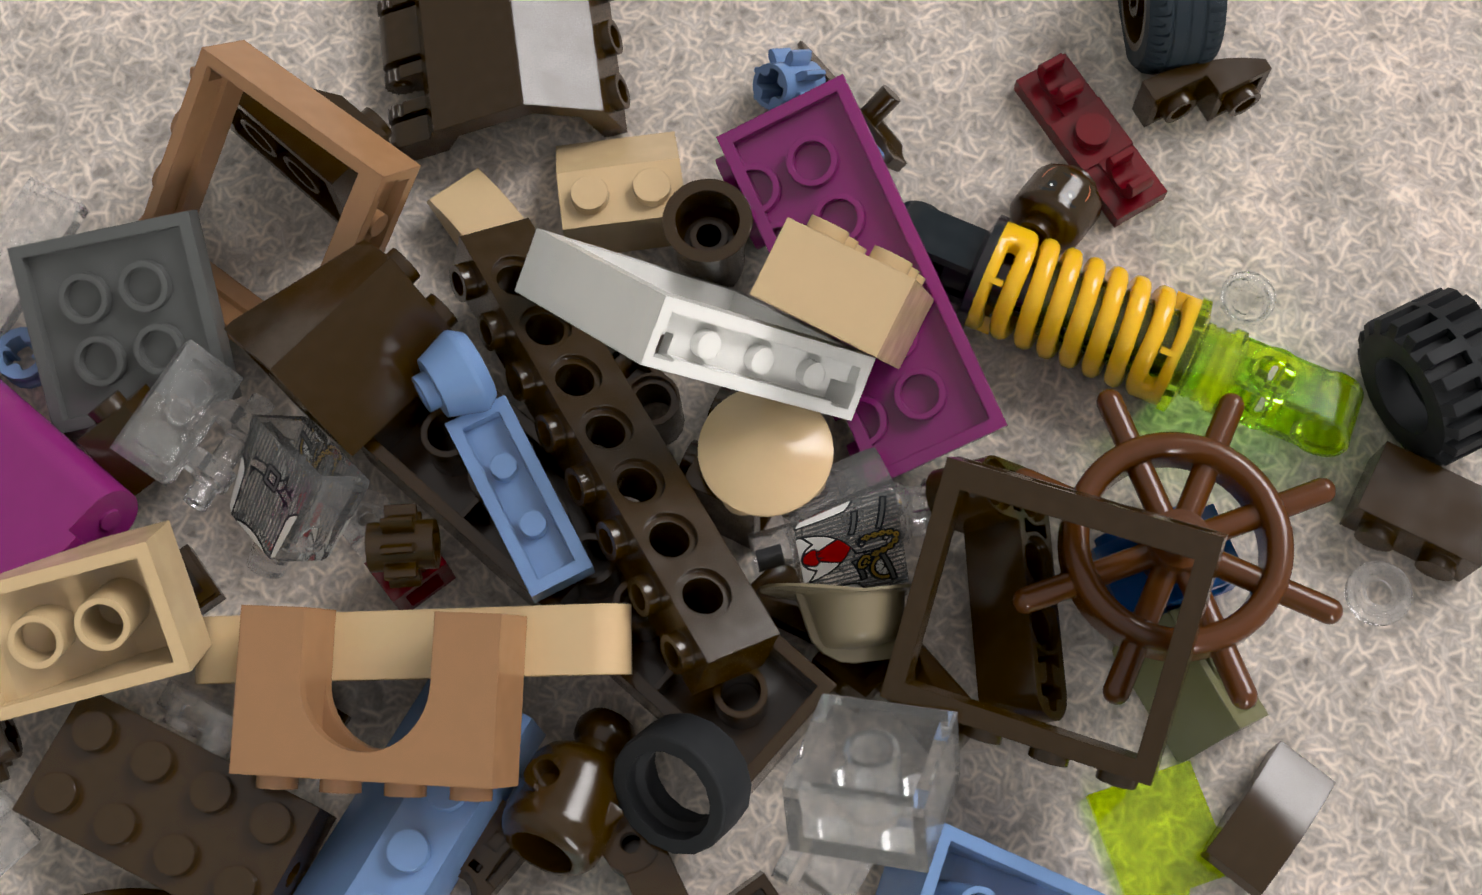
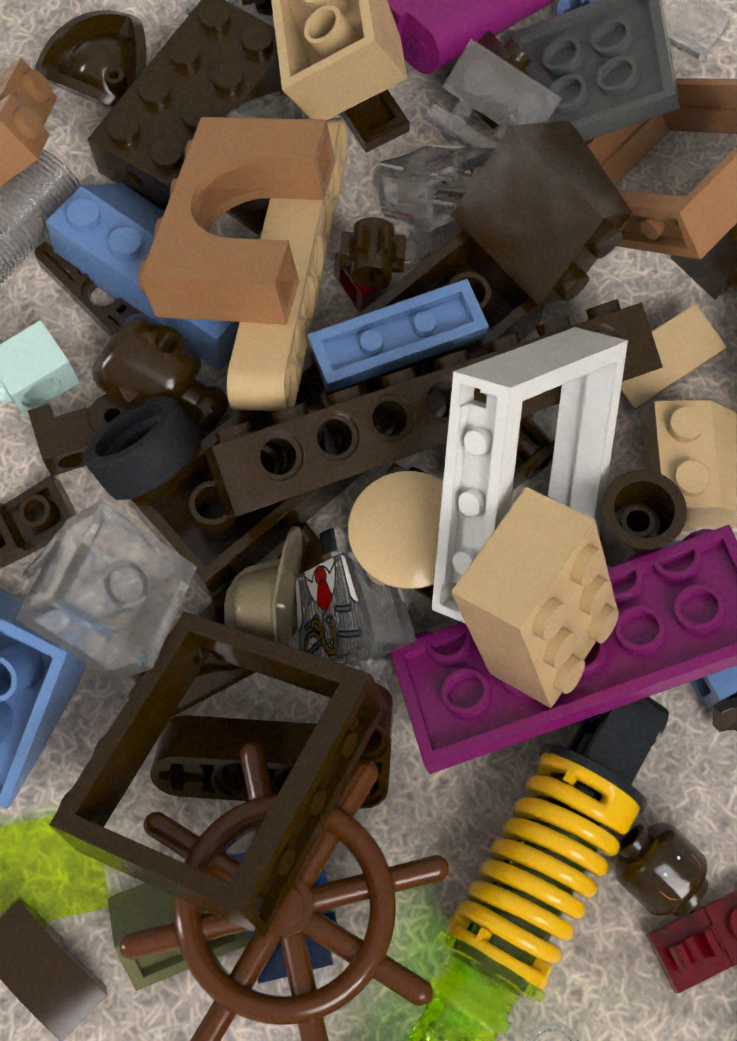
camera: 95 degrees right, 0 degrees up
medium blue cone [411,330,497,417] -> none

